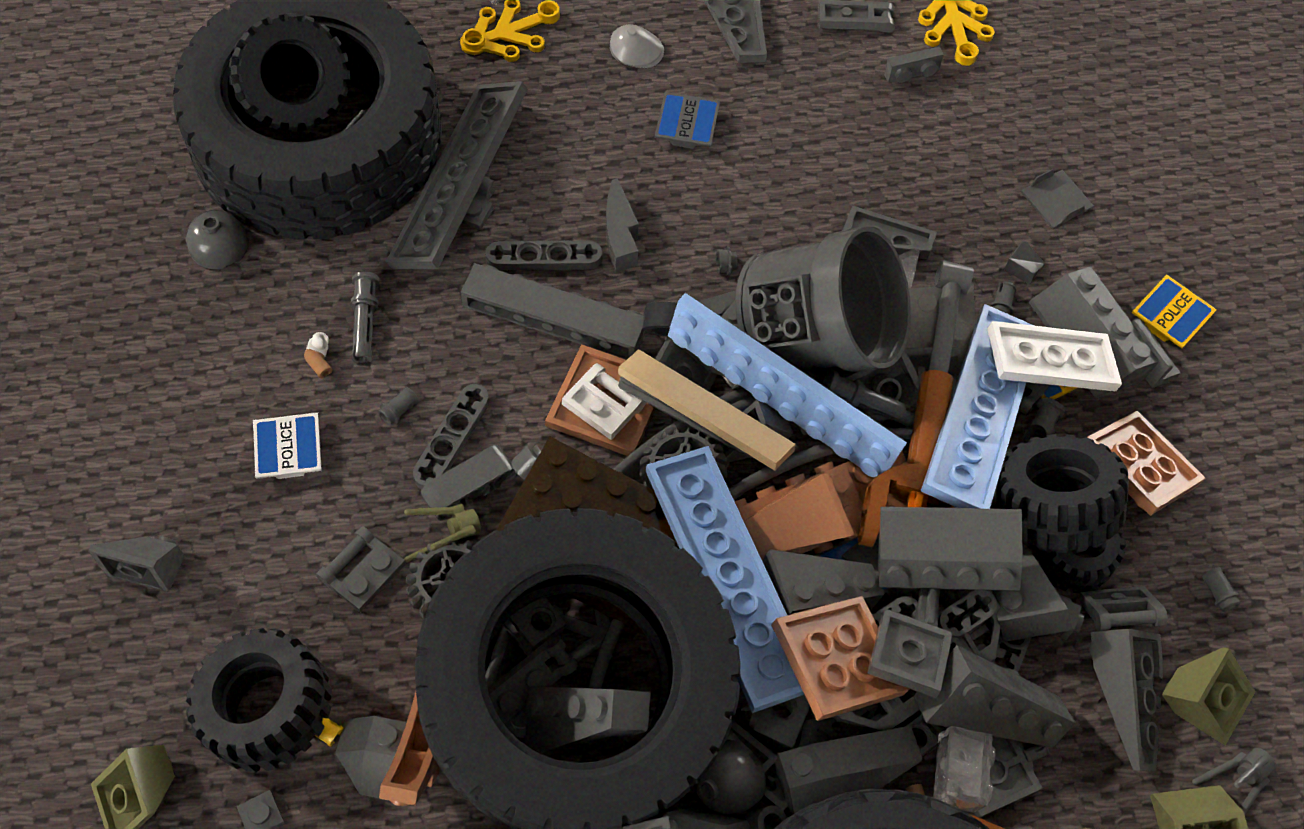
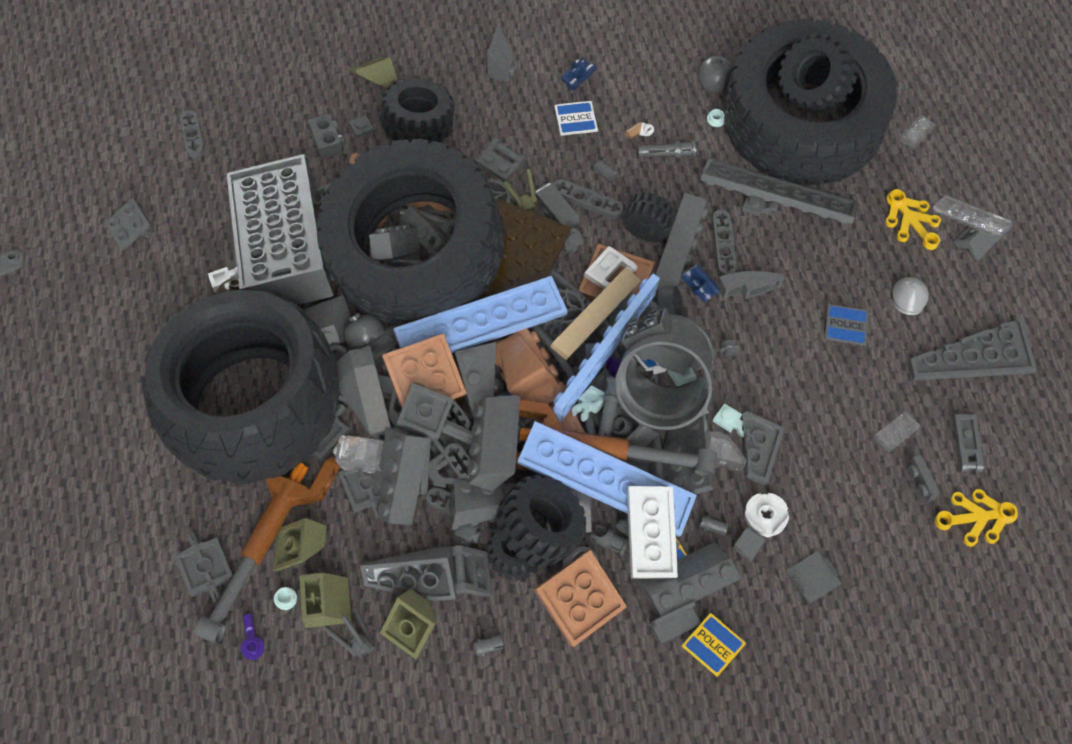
camera: 90 degrees right, 0 degrees up
none -> dark blue hips [561,57,597,91]
none -> black tyre [622,192,677,242]
none -> dark blue hips [681,263,721,303]
none -> light aqua plate [707,109,725,127]
none -> white plate [744,493,789,537]
none -> clear plate [874,411,921,453]

